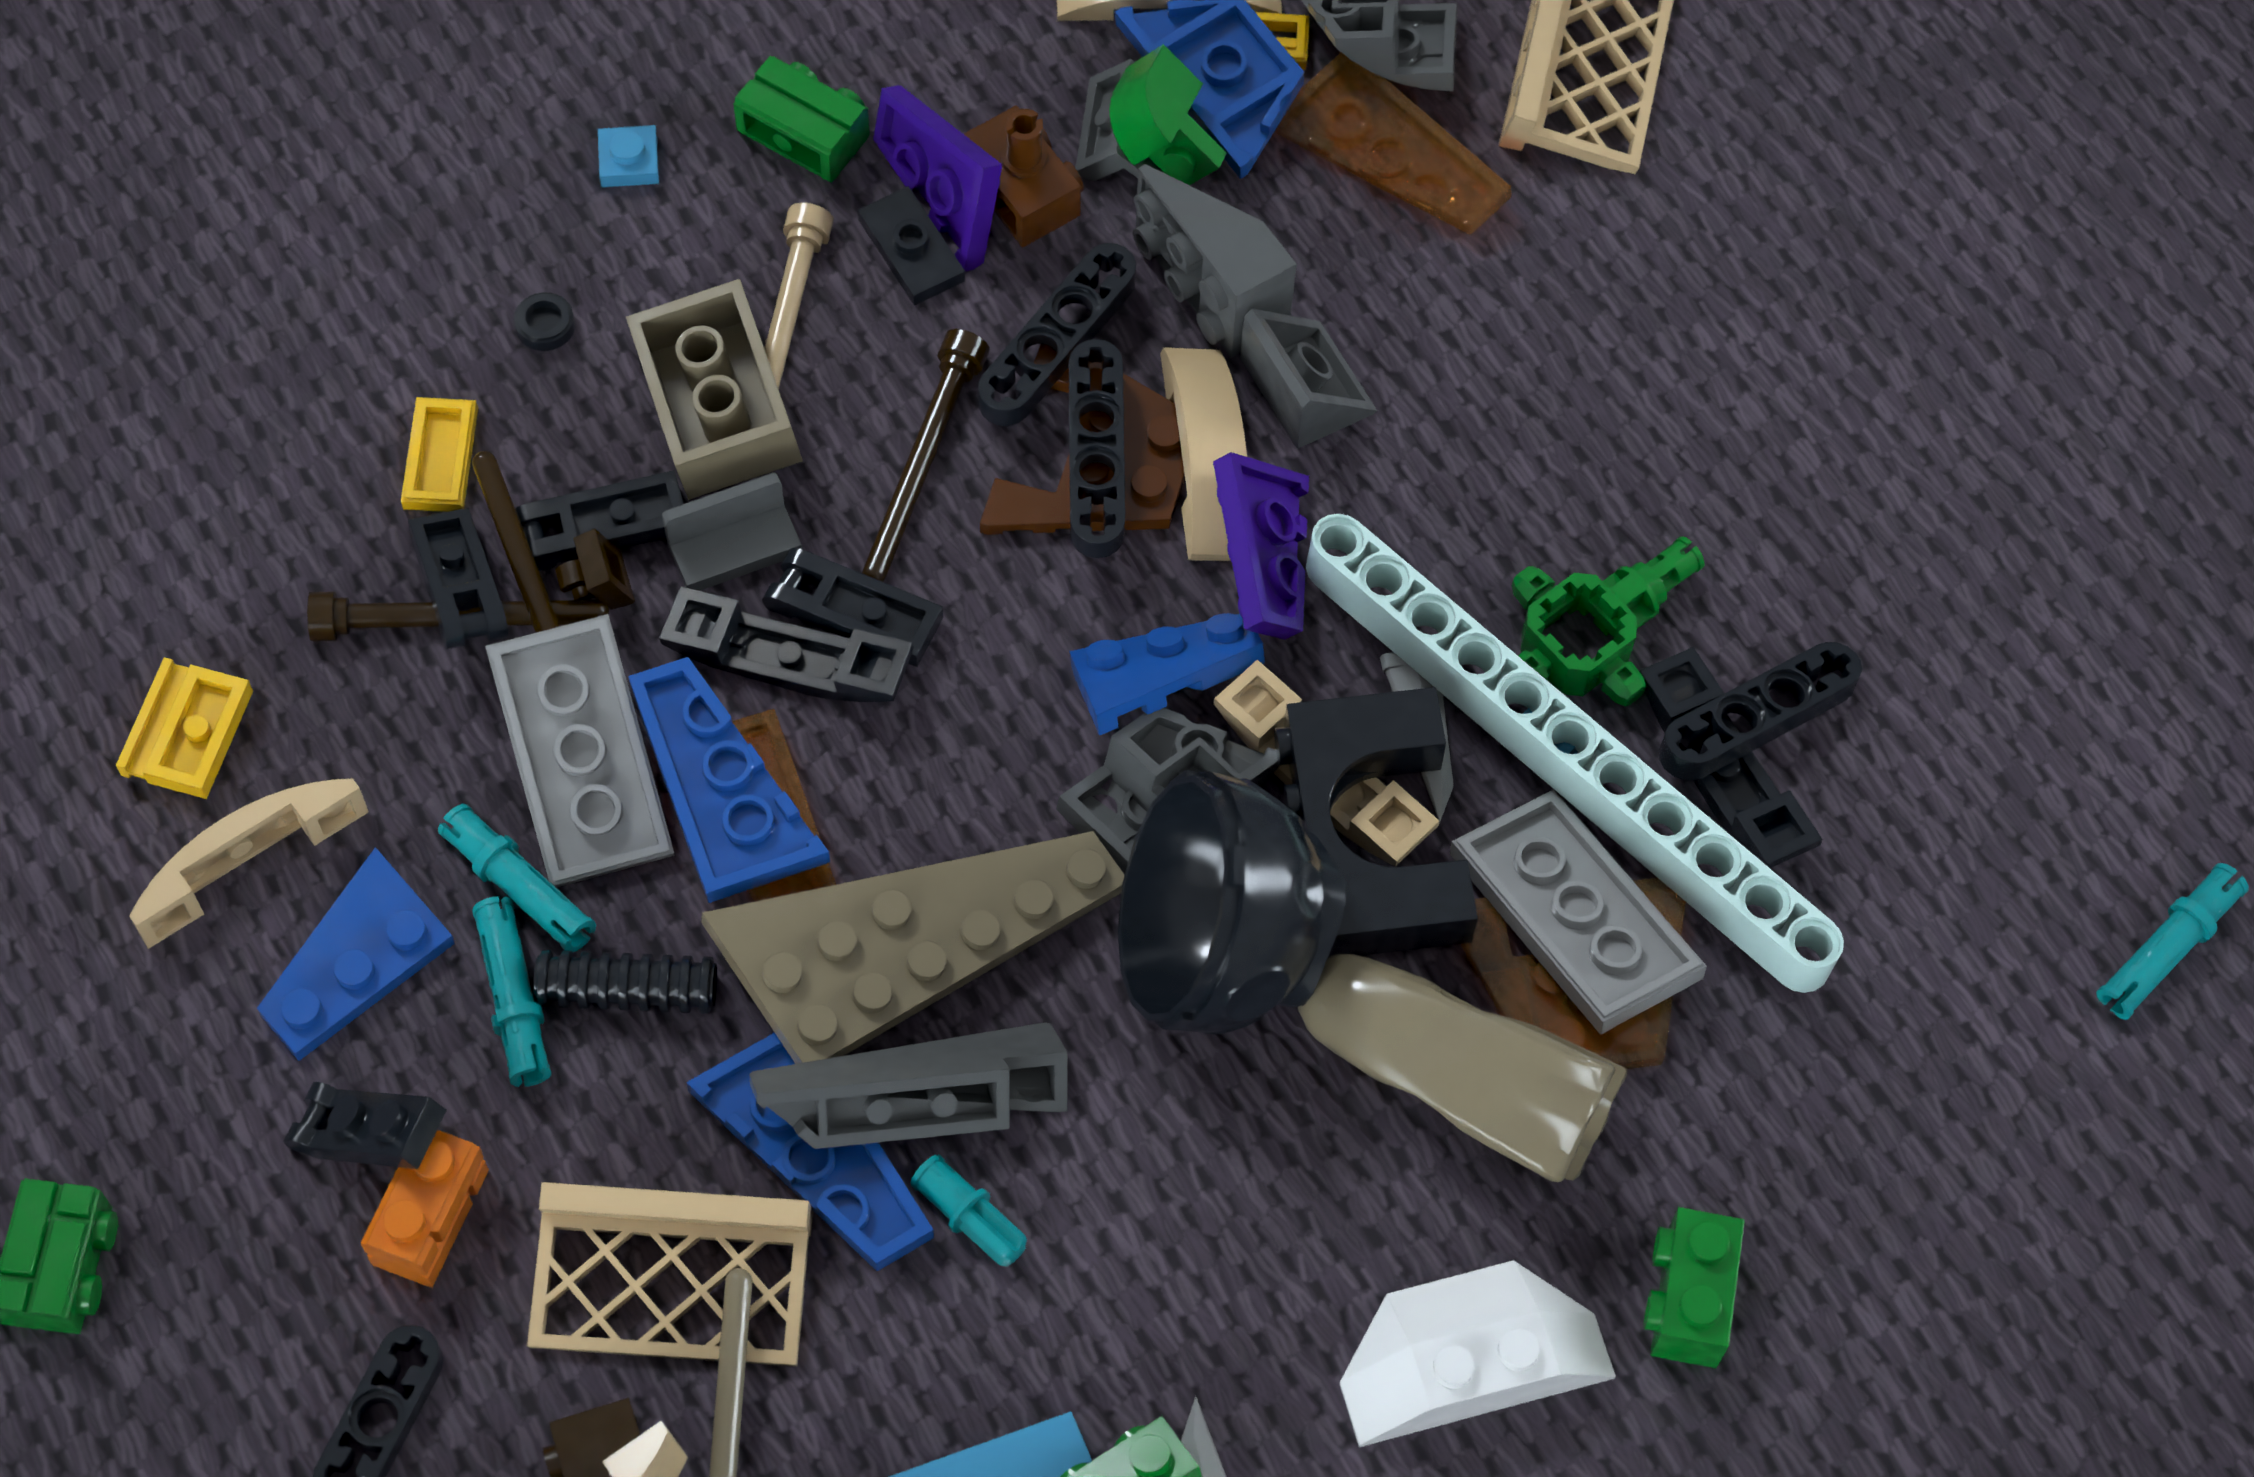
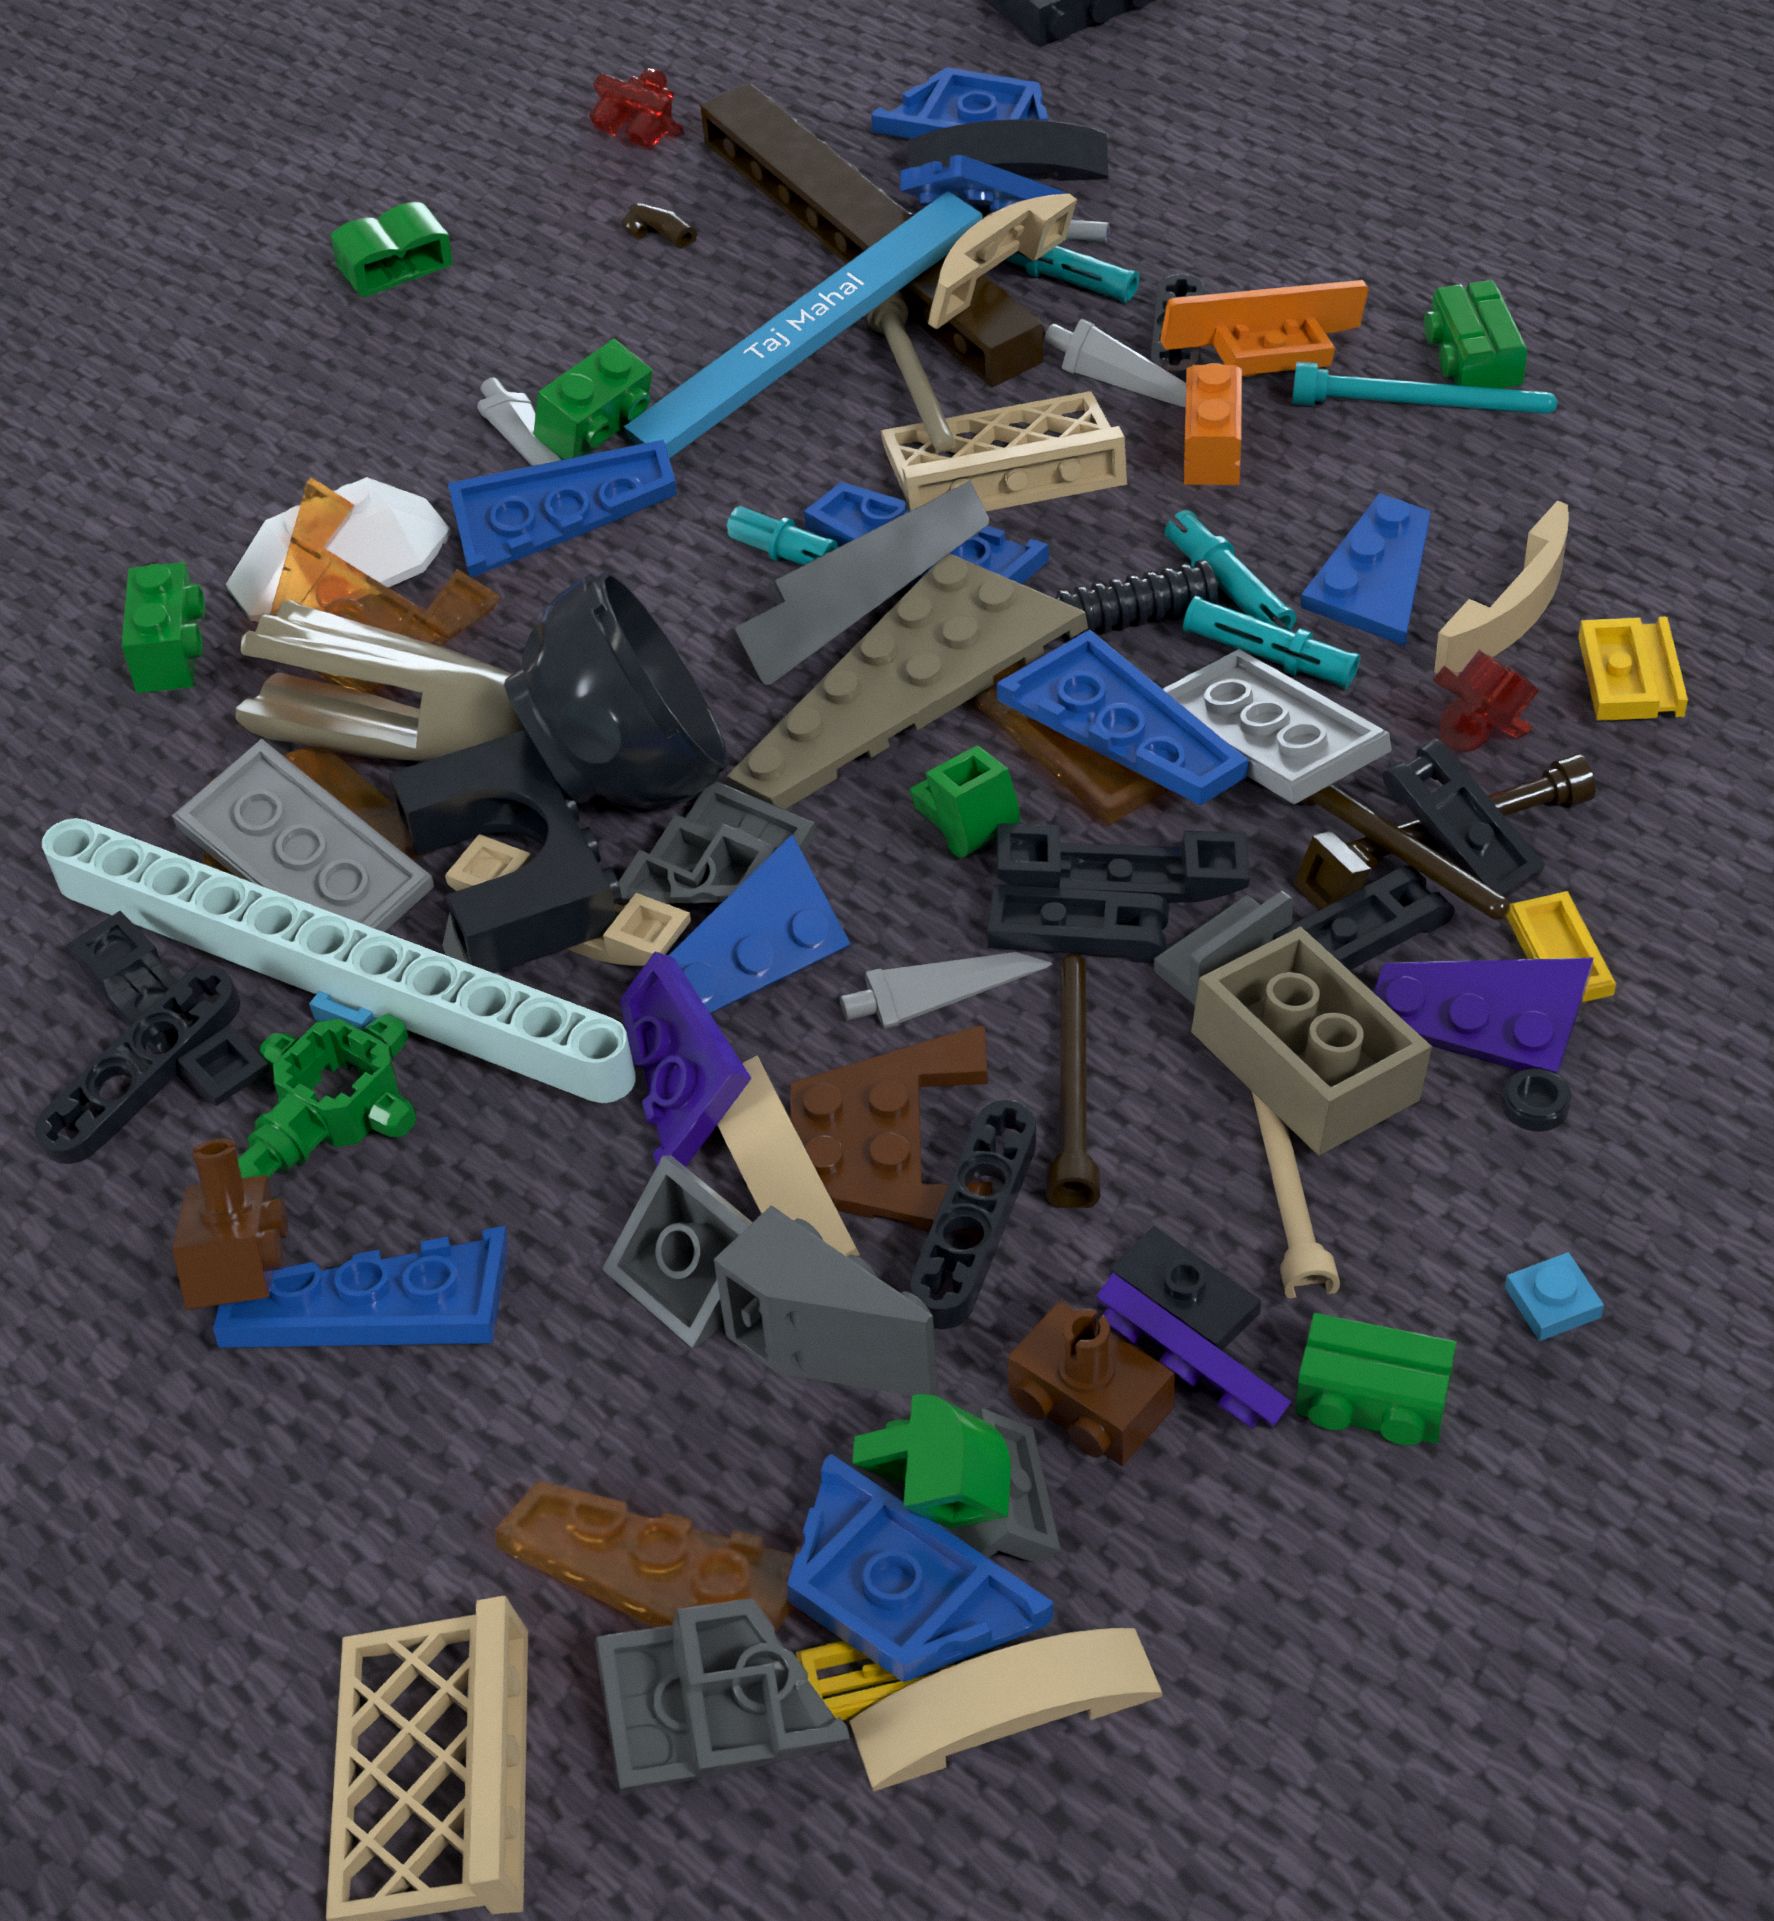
camera: 170 degrees right, 15 degrees down
black plate [283,1082,447,1169] -> none
black beam [1069,339,1125,558] -> none
none -> reddish brown brick [172,1138,288,1310]
none -> blue wing [213,1226,508,1348]
none -> clear orange wing [270,477,501,694]
none -> blue wing [448,440,677,578]
none -> light grey bar [840,952,1052,1029]
none -> green brick [909,745,1020,858]
none -> light grey bar [1044,319,1186,407]
none -> orange bracket [1160,280,1369,376]
none -> teal piece [1292,361,1557,414]
none -> dark purple wing [1374,958,1593,1075]
none -> clear red hips [1433,649,1539,752]

